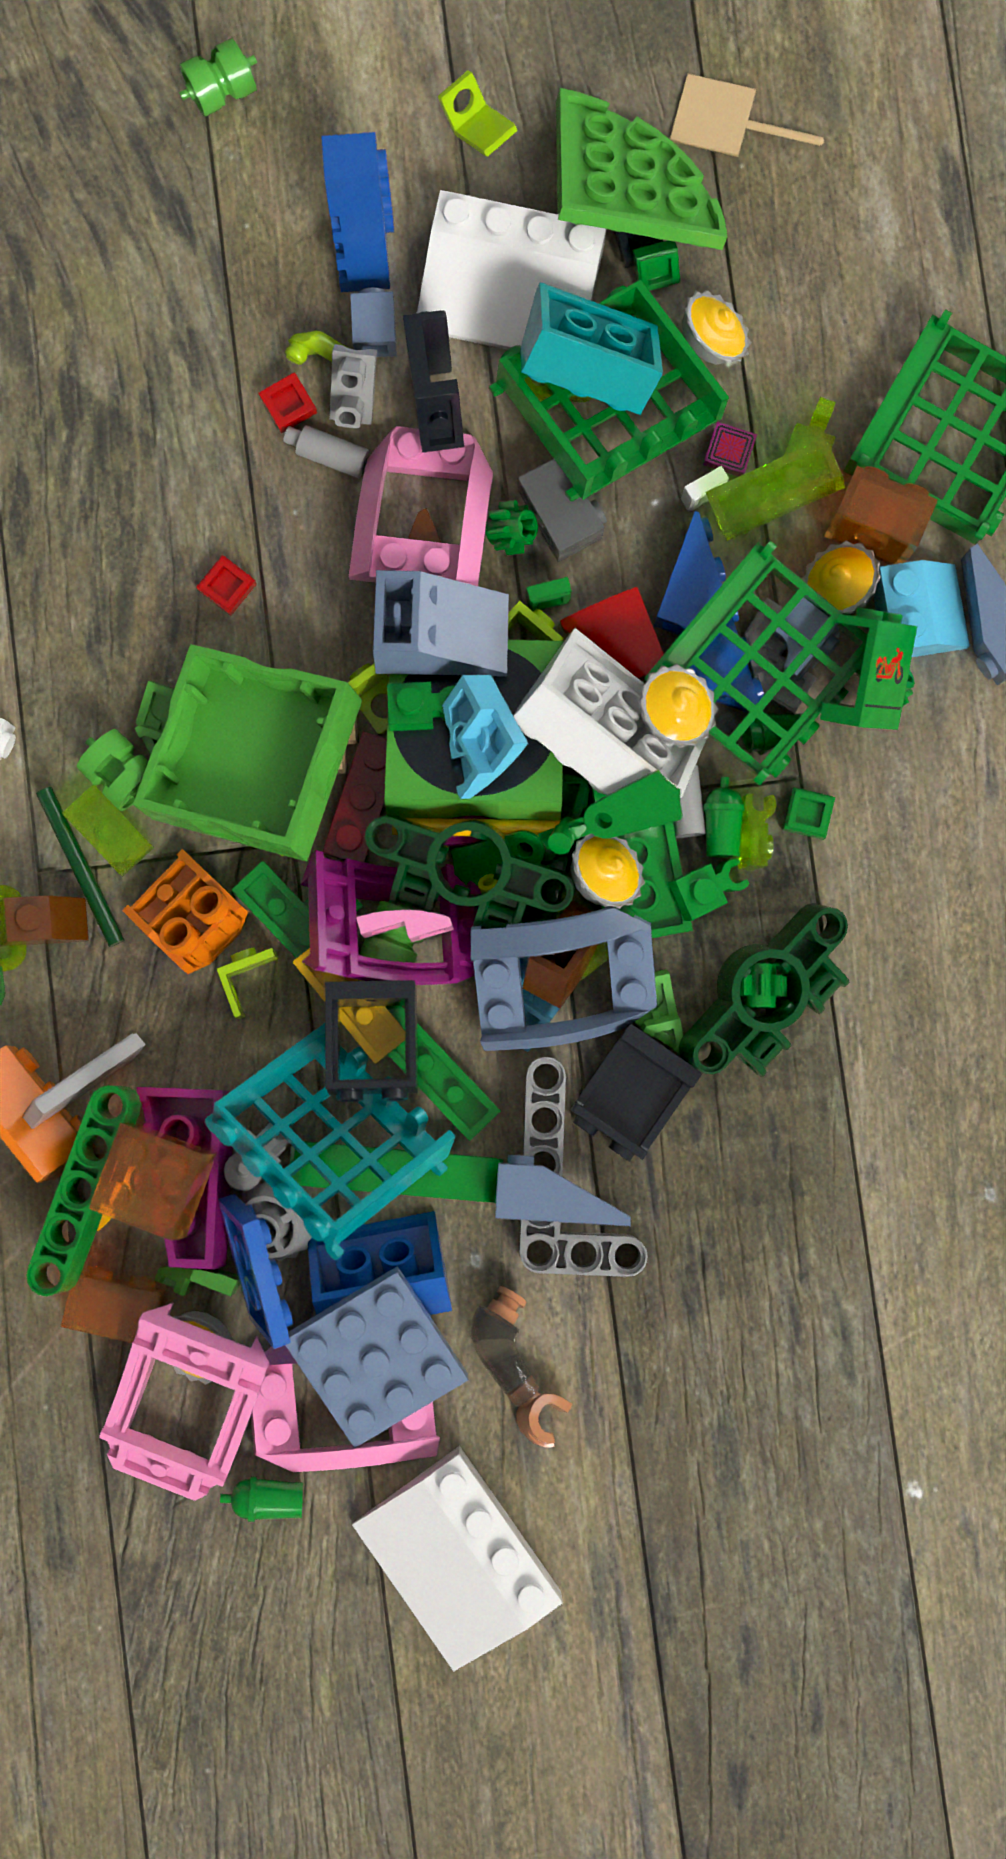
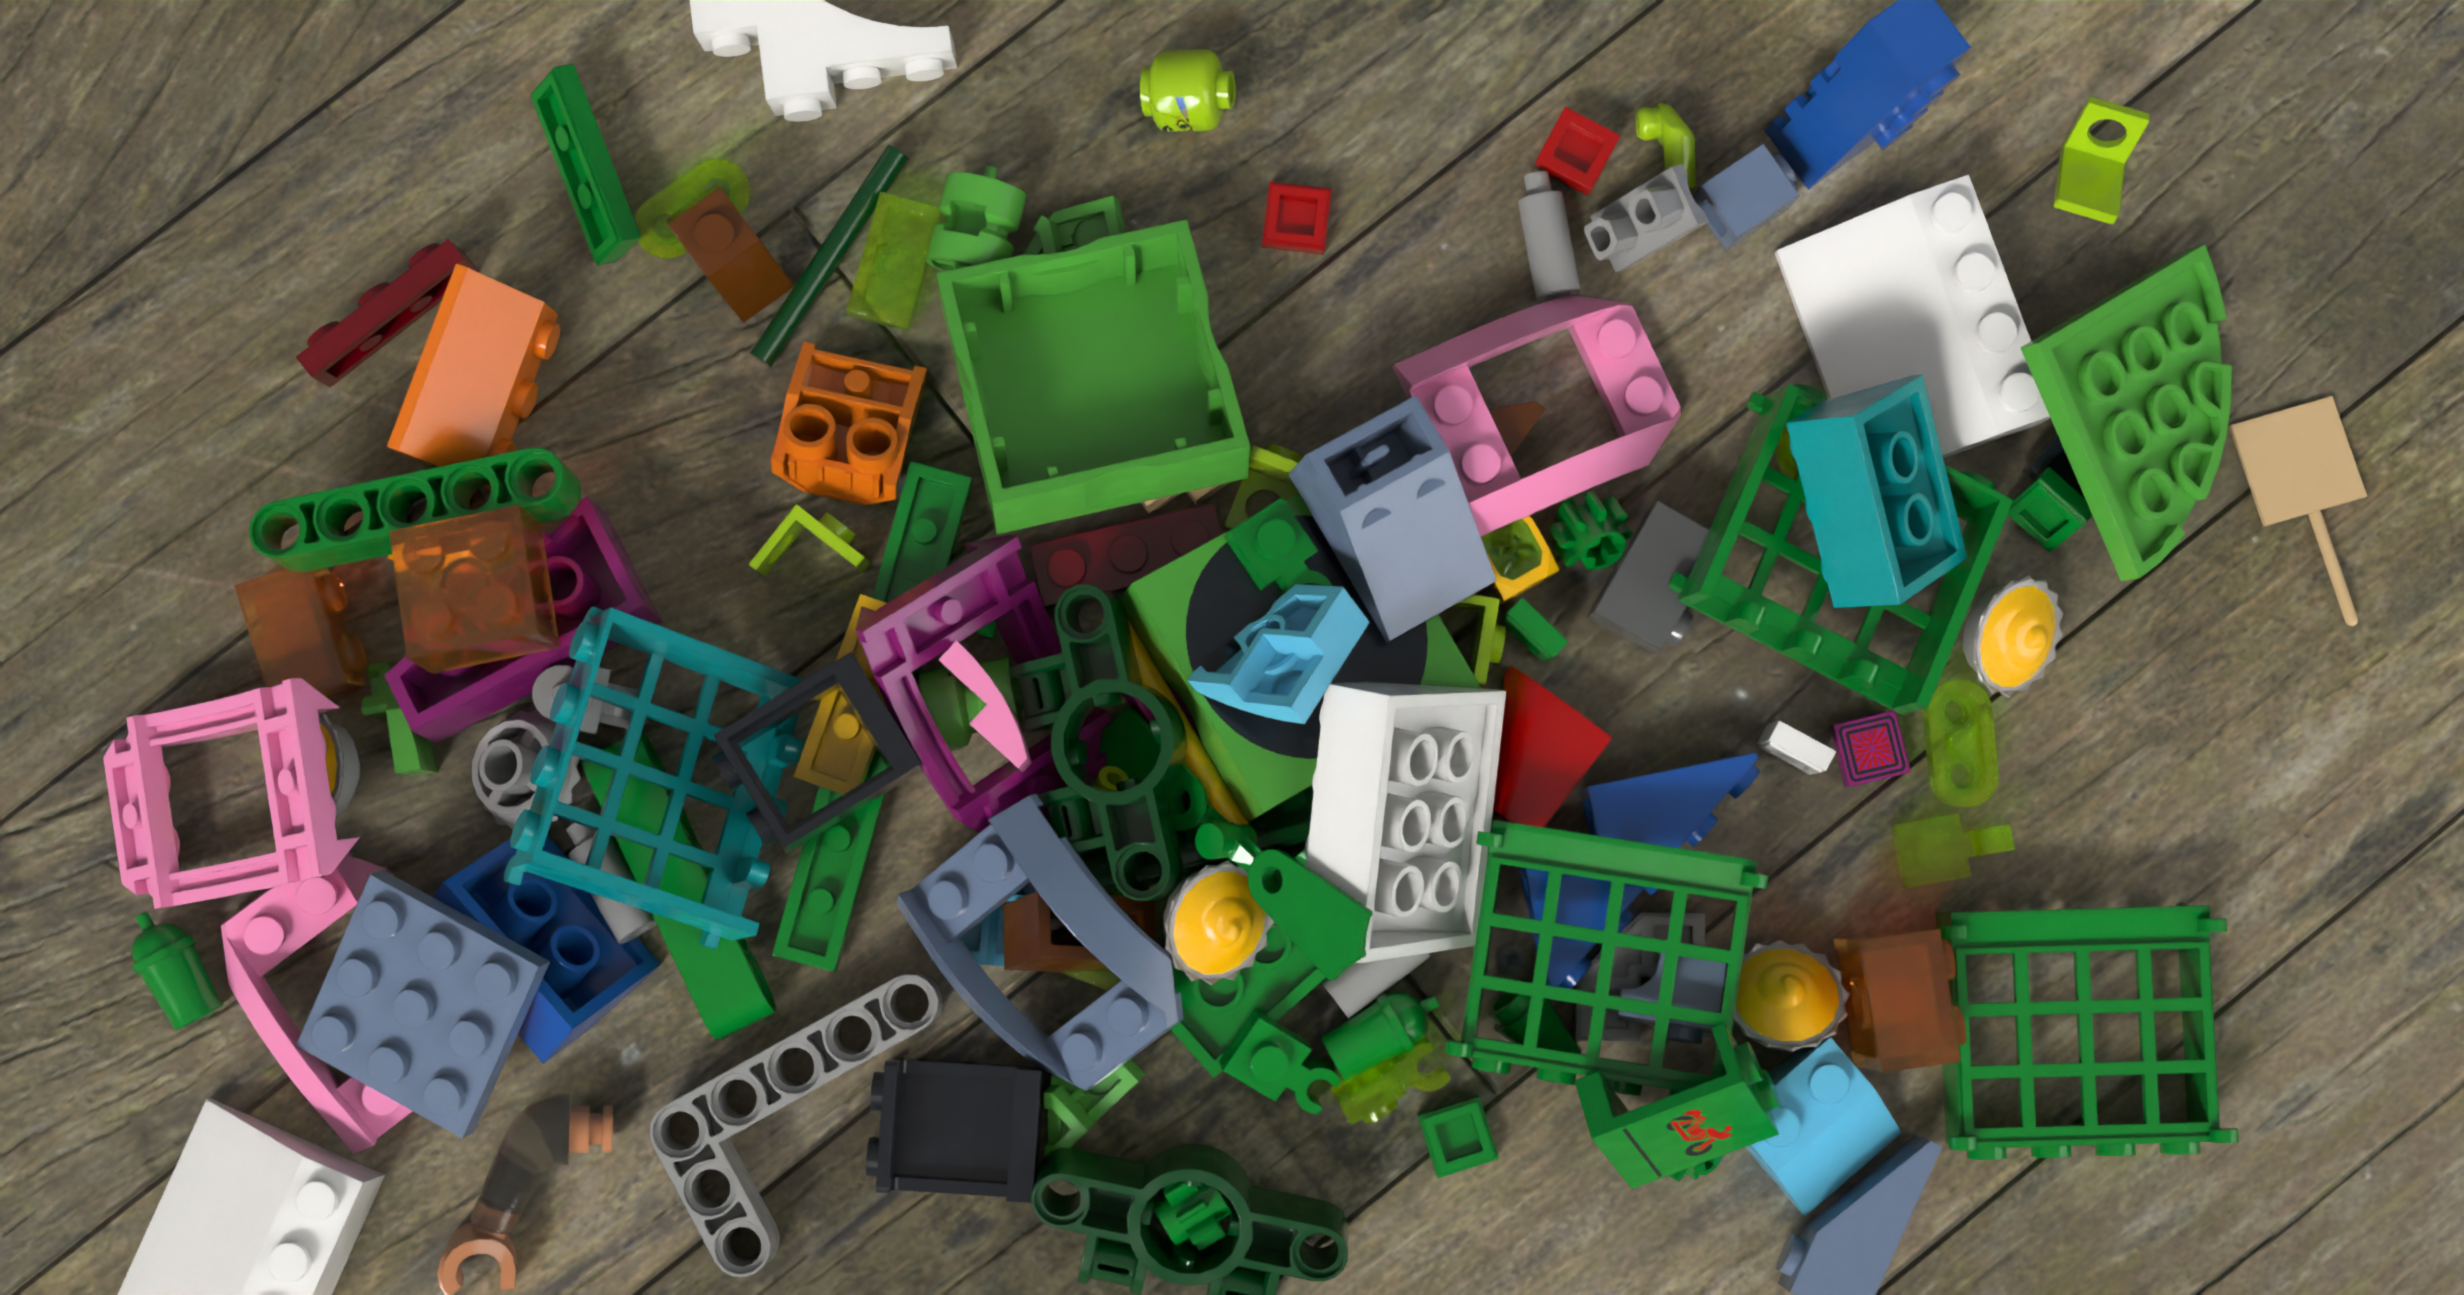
camera: 60 degrees right, 0 degrees up
light grey tile [23,1033,146,1129] -> none
blue plate [218,1194,293,1349] -> none
black panel [403,310,464,453] -> none
sand blue slope [495,1155,631,1226] -> none
yellow piece [639,664,718,748] -> none
clear neon green brick [705,437,845,541] -> none
none -> light grey cylinder [566,823,657,944]
none -> lime head [1140,49,1236,132]
none -> rock [1481,516,1559,605]
none -> clear neon green plate [1922,679,1999,808]

